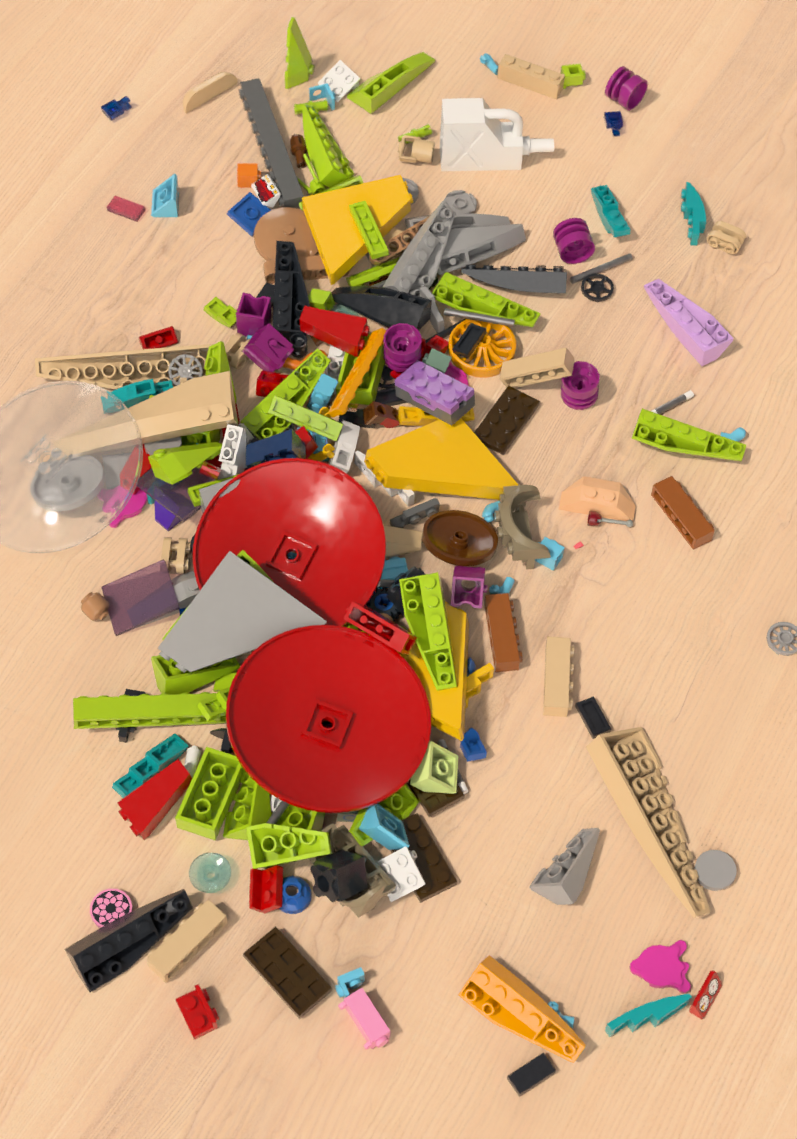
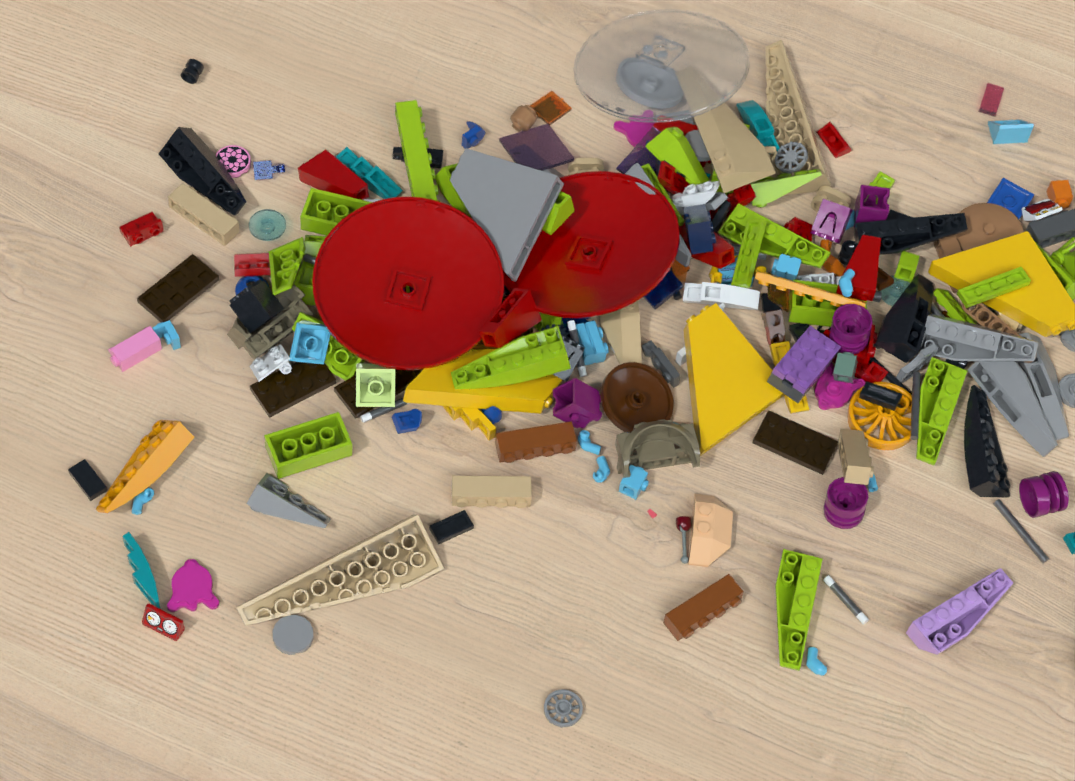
camera: 80 degrees right, 0 degrees up
black wheel [581,274,614,302] -> none
none -> clear blue plate [253,160,285,180]
none -> lime brick [264,412,352,479]
none -> blue plate [462,121,486,149]
none -> clear orange piece [530,91,572,126]
none -> medium azure arm [593,456,610,483]
none -> medium azure arm [839,269,855,297]

